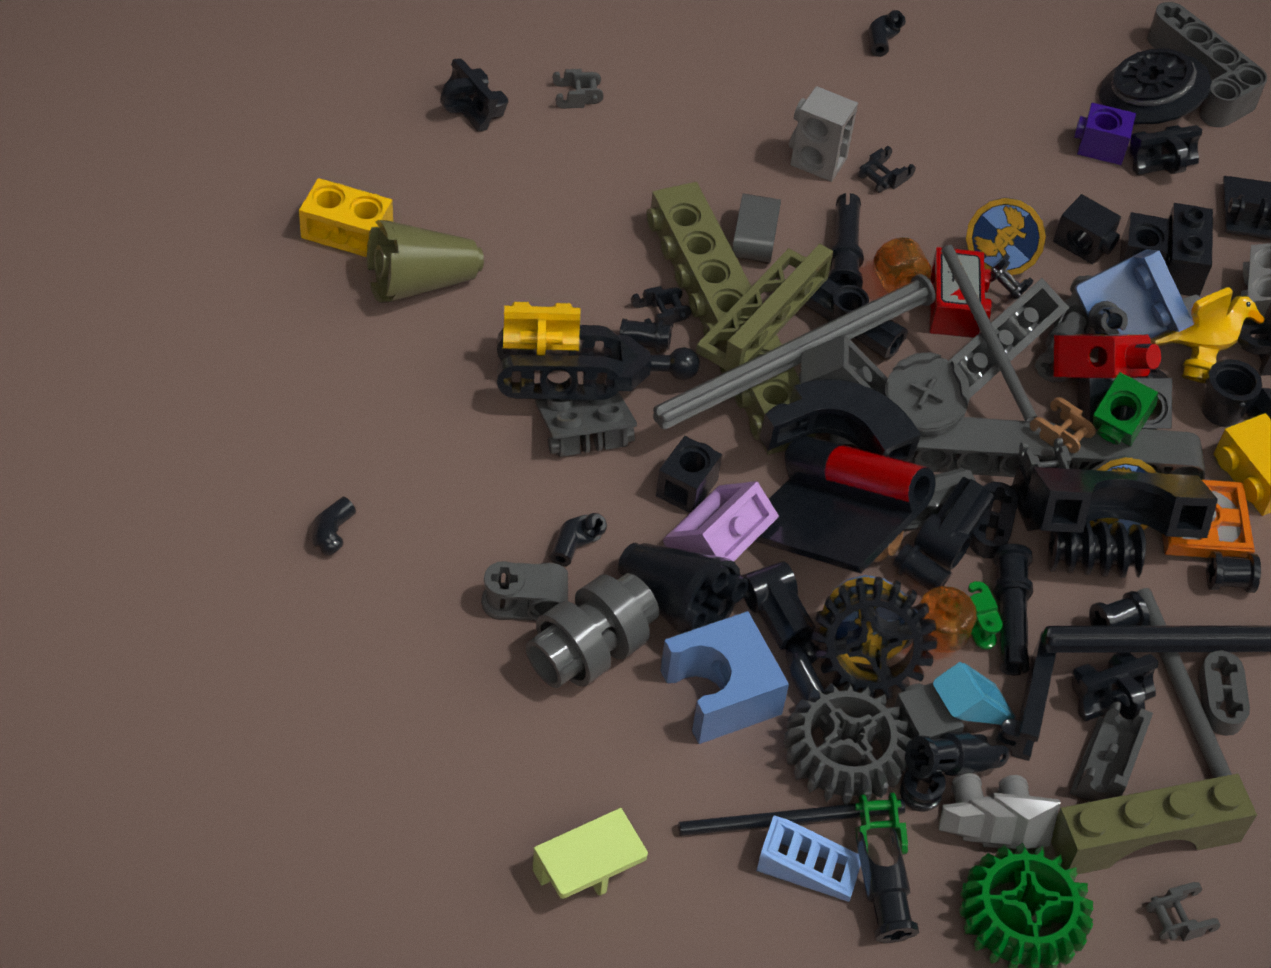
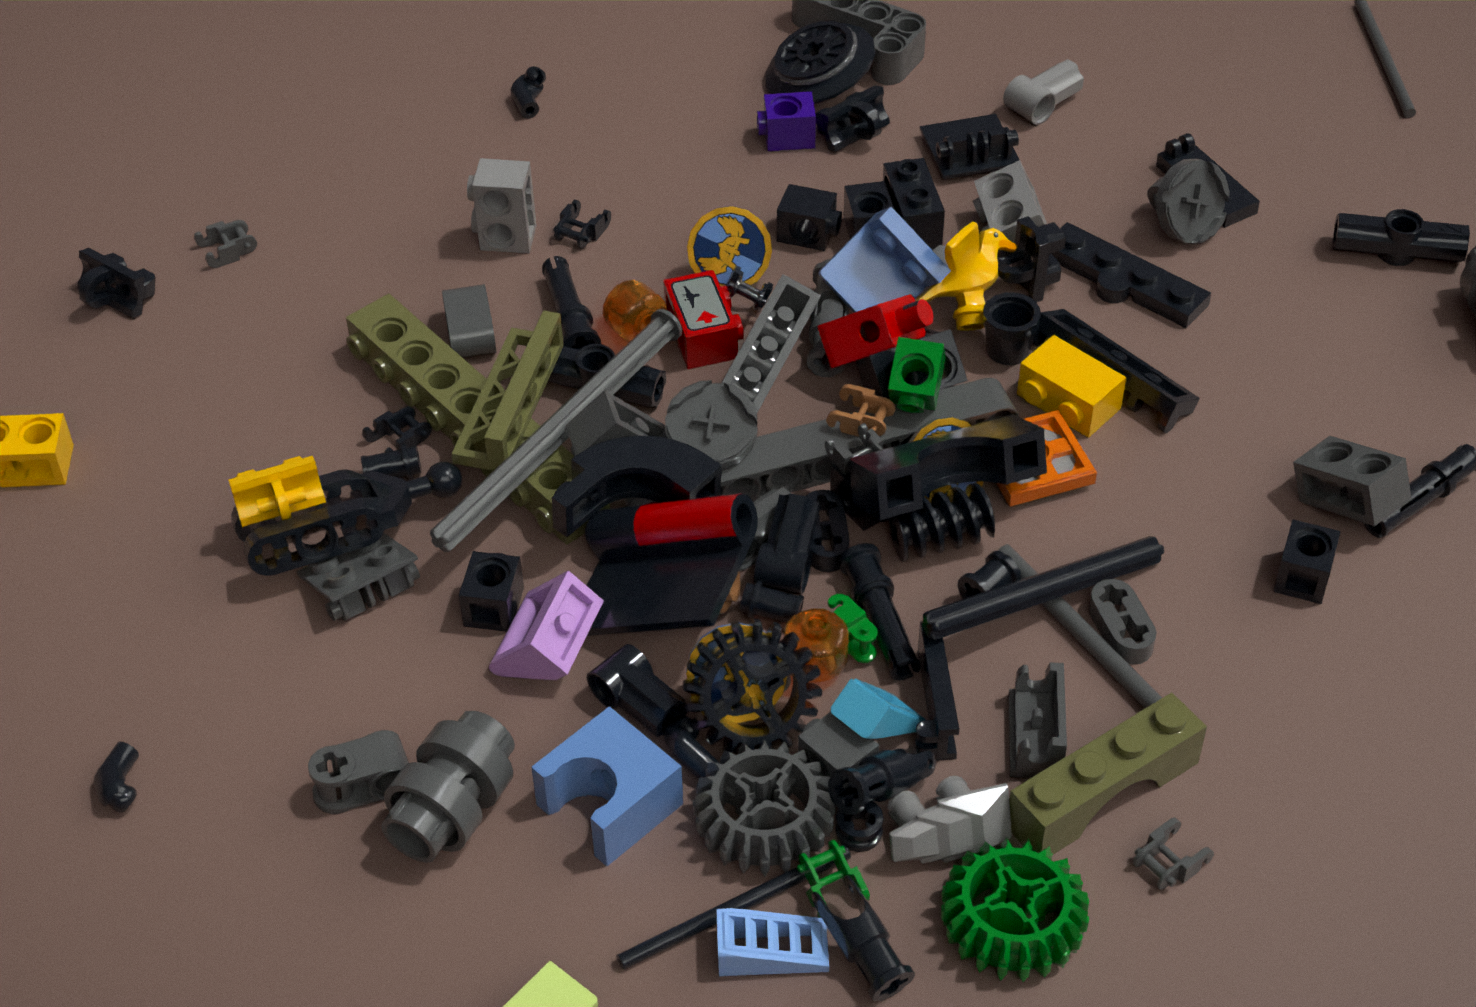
camera: 15 degrees left, 5 degrees down
olive cone [367,220,484,303] -> none
black arm [550,513,607,566] -> none
black cone [618,543,748,634] -> none
dark grey axle [941,245,1037,422] -> none
black hips [1072,652,1158,722] -> none
black pin [1089,301,1128,334] -> none
black bush [1206,551,1261,593] -> none

